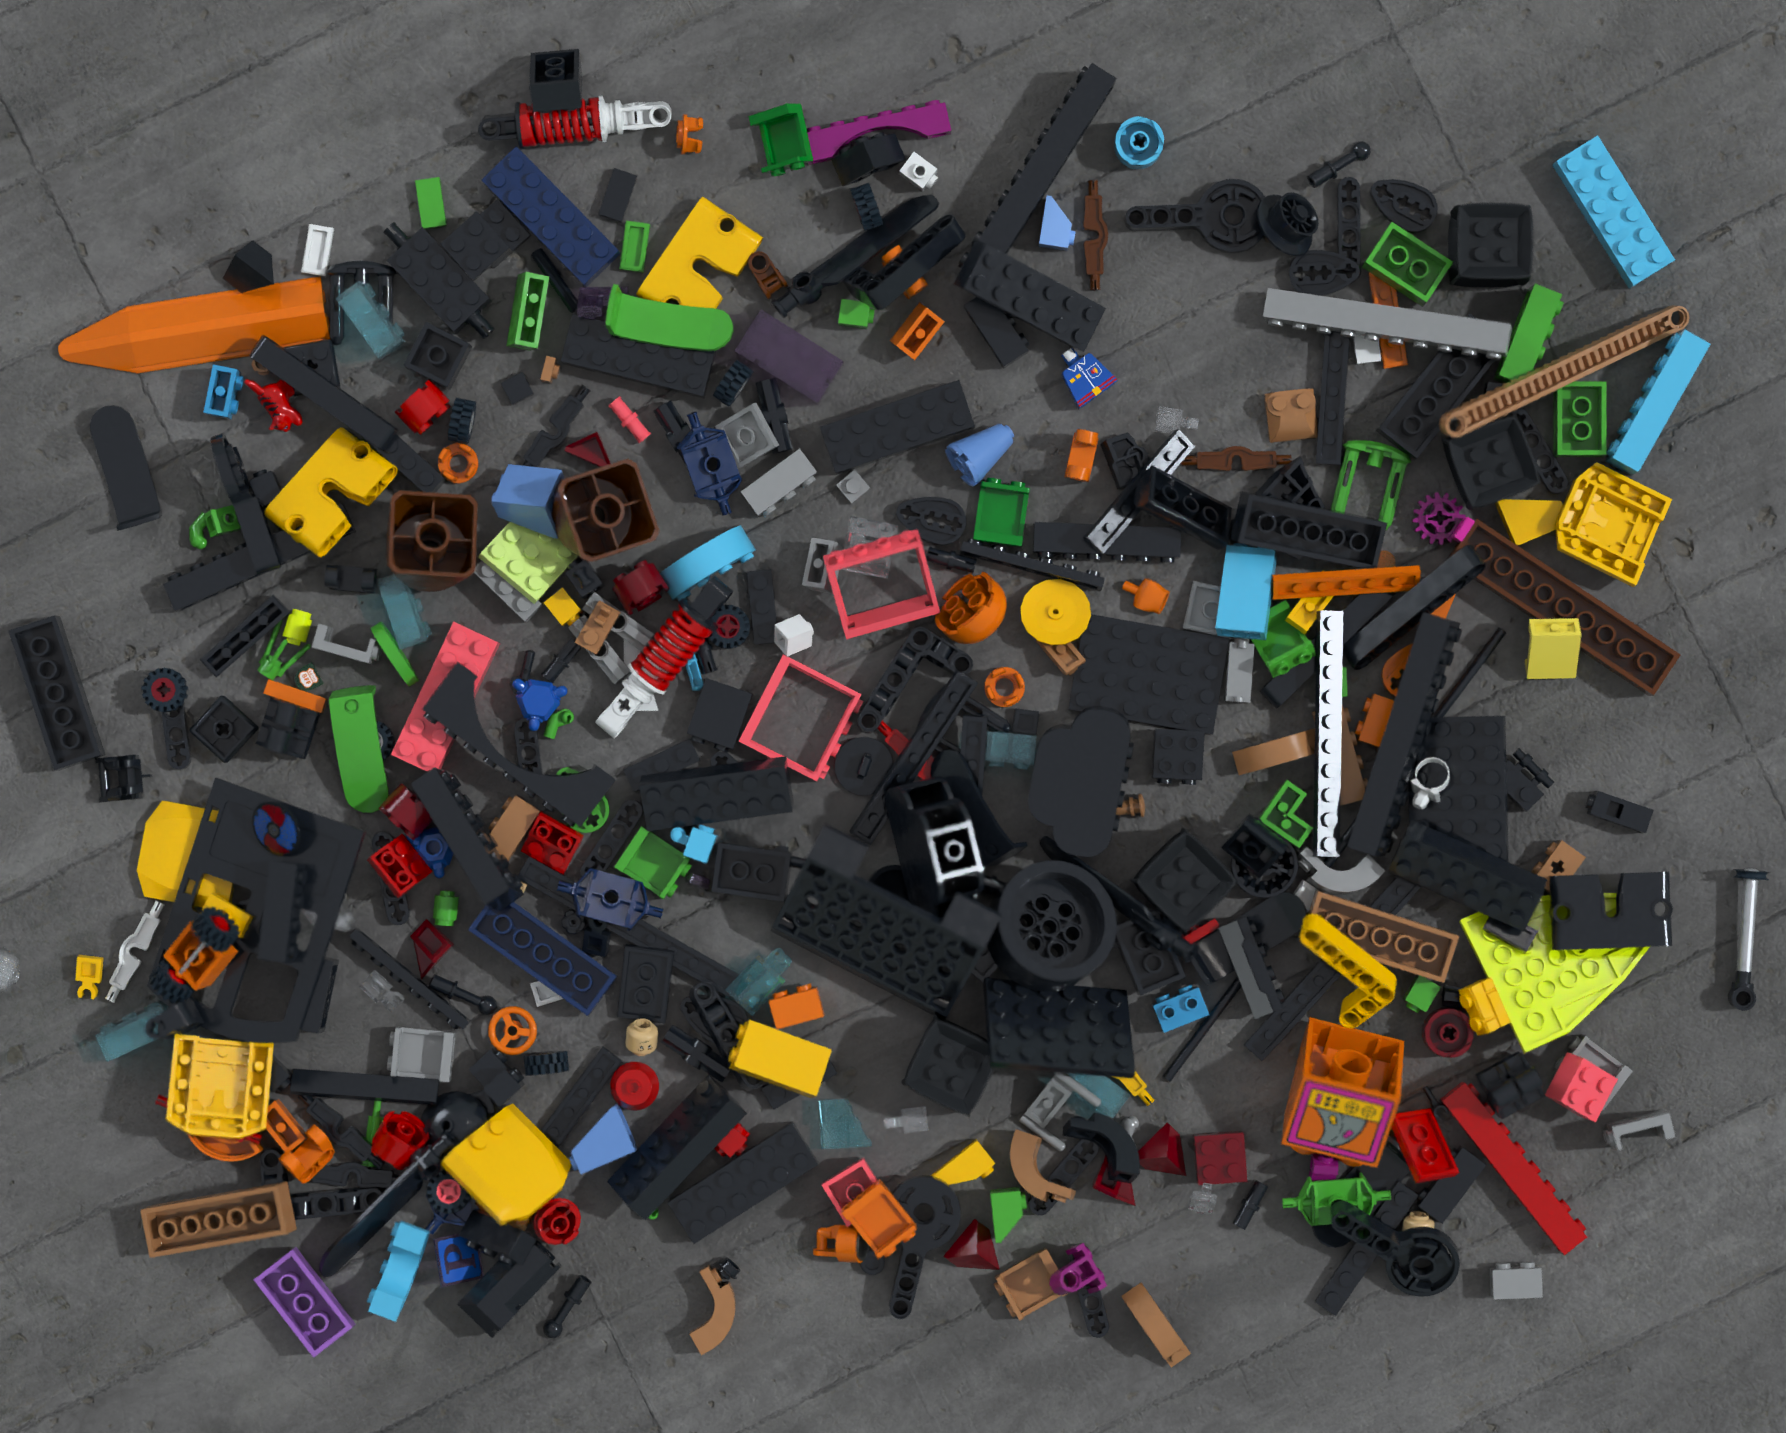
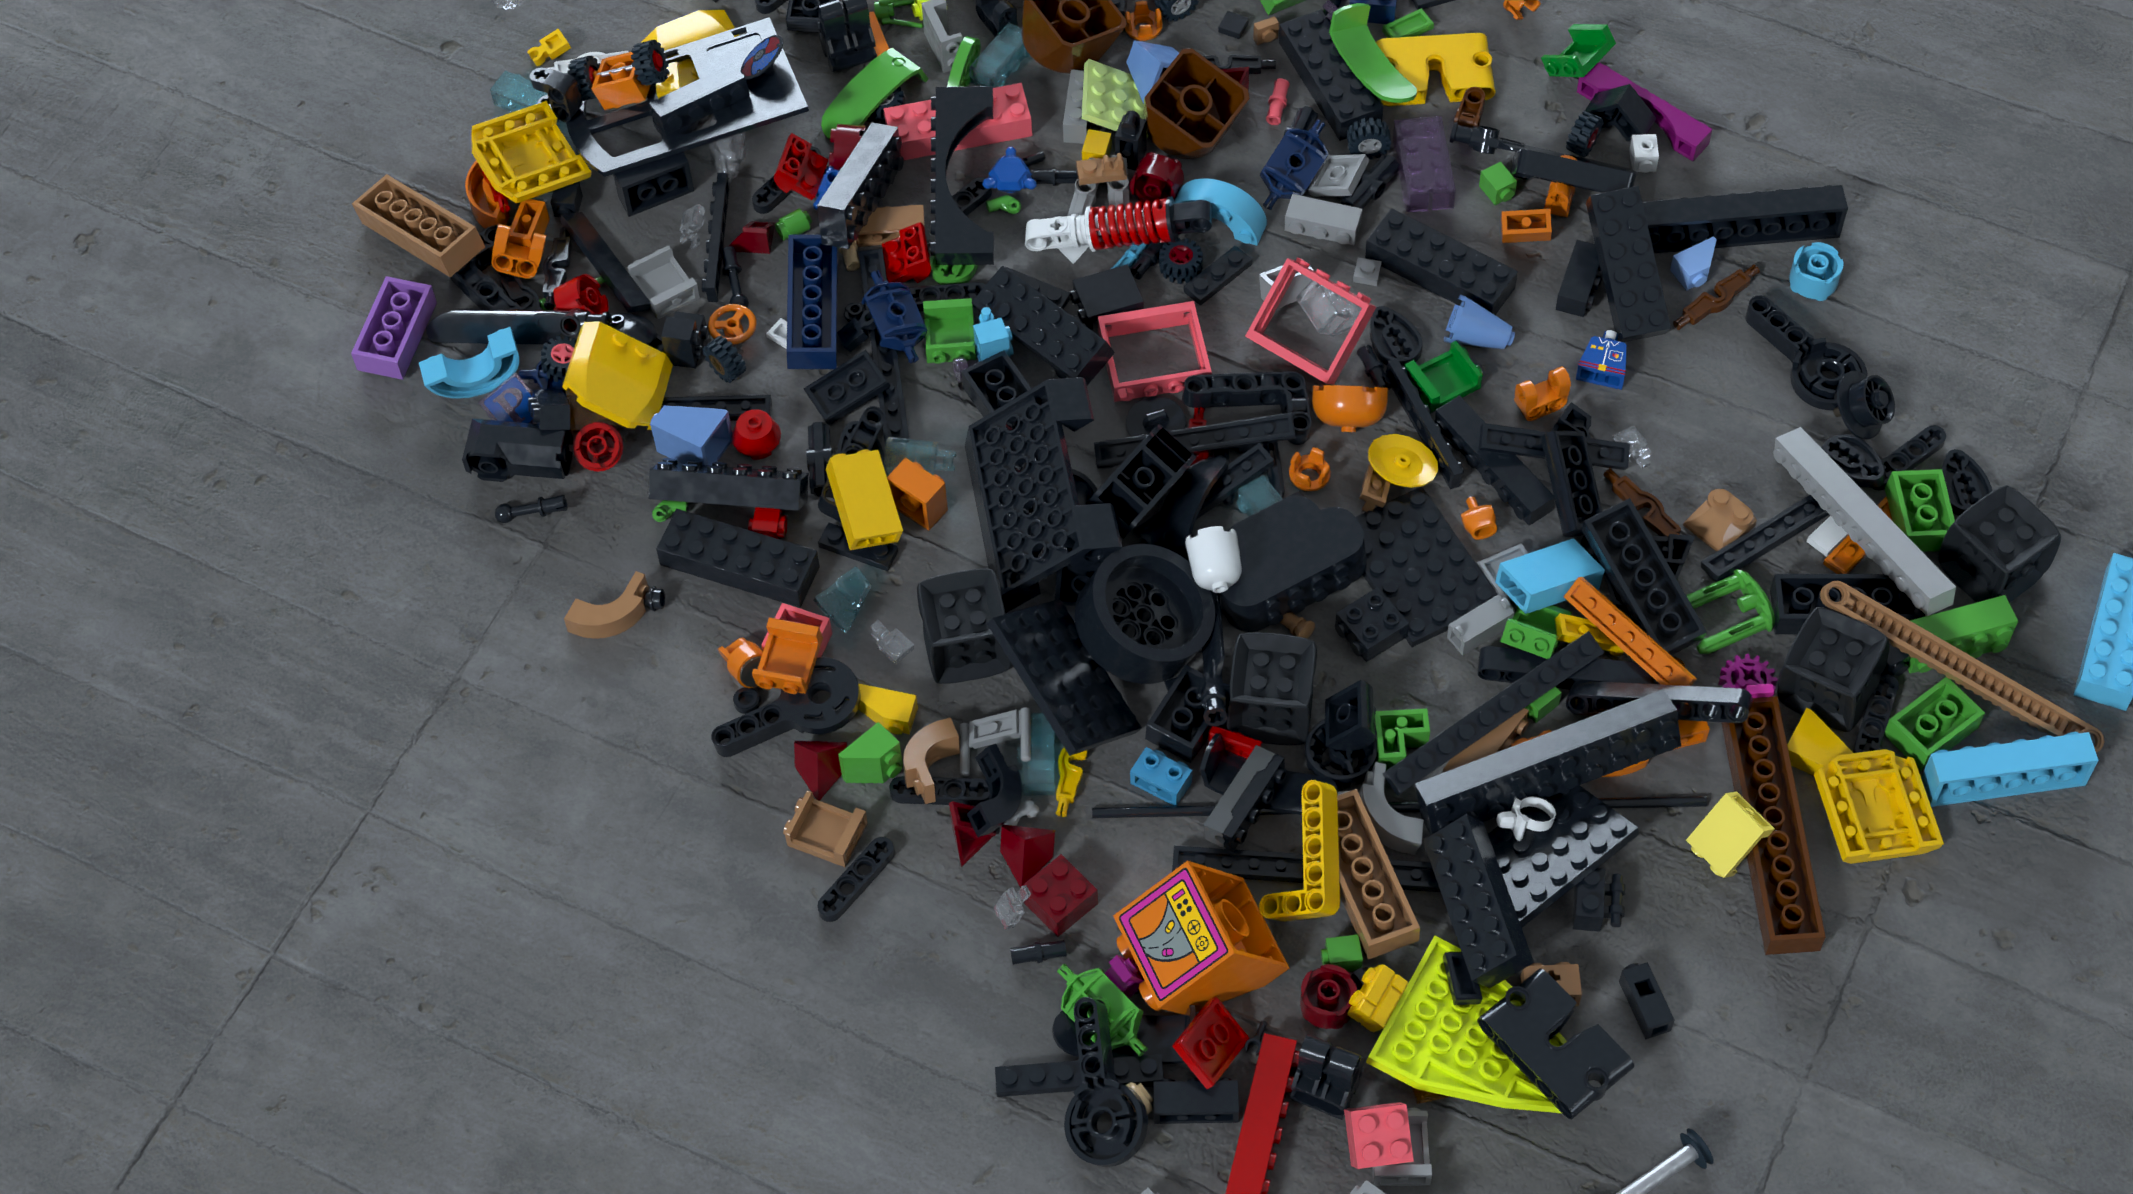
camera: 55 degrees right, 30 degrees down
tile [295,662,324,691] -> none
tan head [625,1018,658,1056] -> none
white brick [774,614,814,657] -> none
magenta pin [1049,1243,1107,1295] -> none
medium nougat arch [1121,1283,1191,1367] -> none
medium nougat arch [1232,728,1315,775] -> none
black pin [1307,141,1371,188] -> none
none -> white cylinder [1185,526,1242,593]

